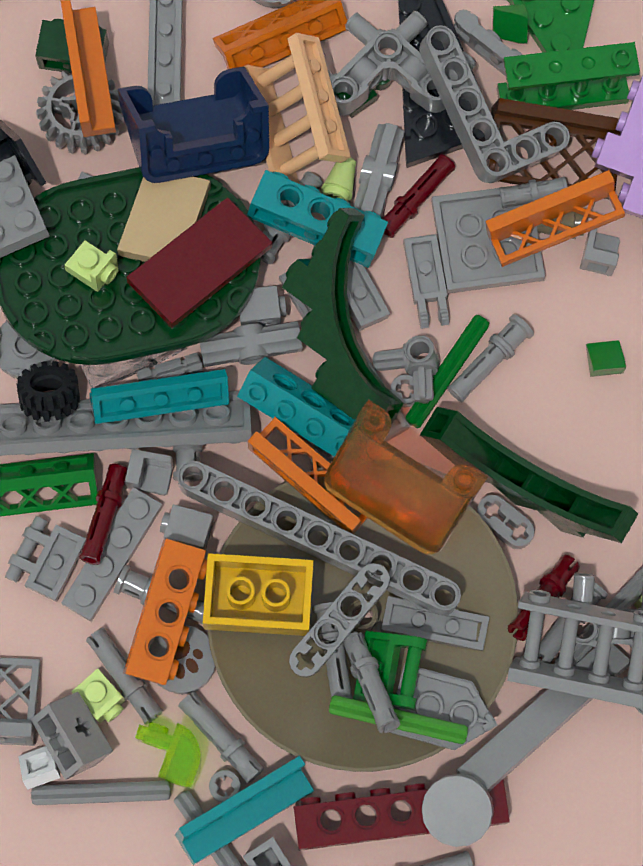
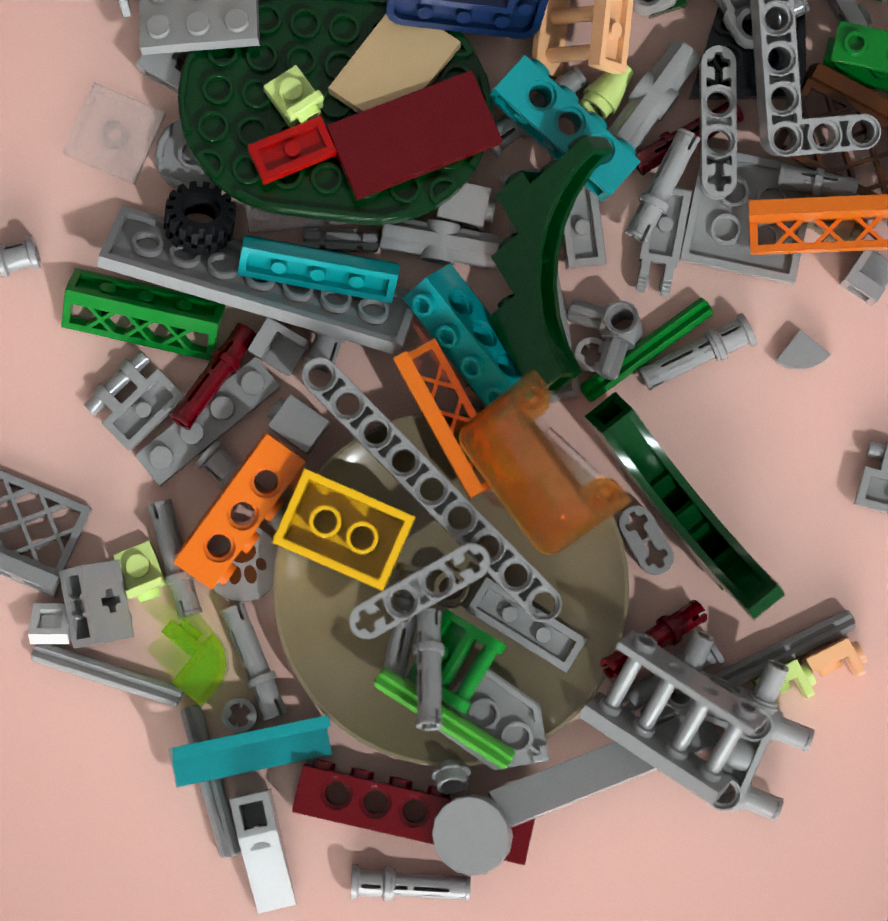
camera: 25 degrees right, 10 degrees up
green slope [586,340,626,377] -> none
none -> red plate [248,116,337,185]
none -> light grey plate [432,759,471,794]
none -> light grey pin [625,128,701,244]
none -> light grey beam [699,45,737,200]
none -> light grey tile [775,330,831,369]

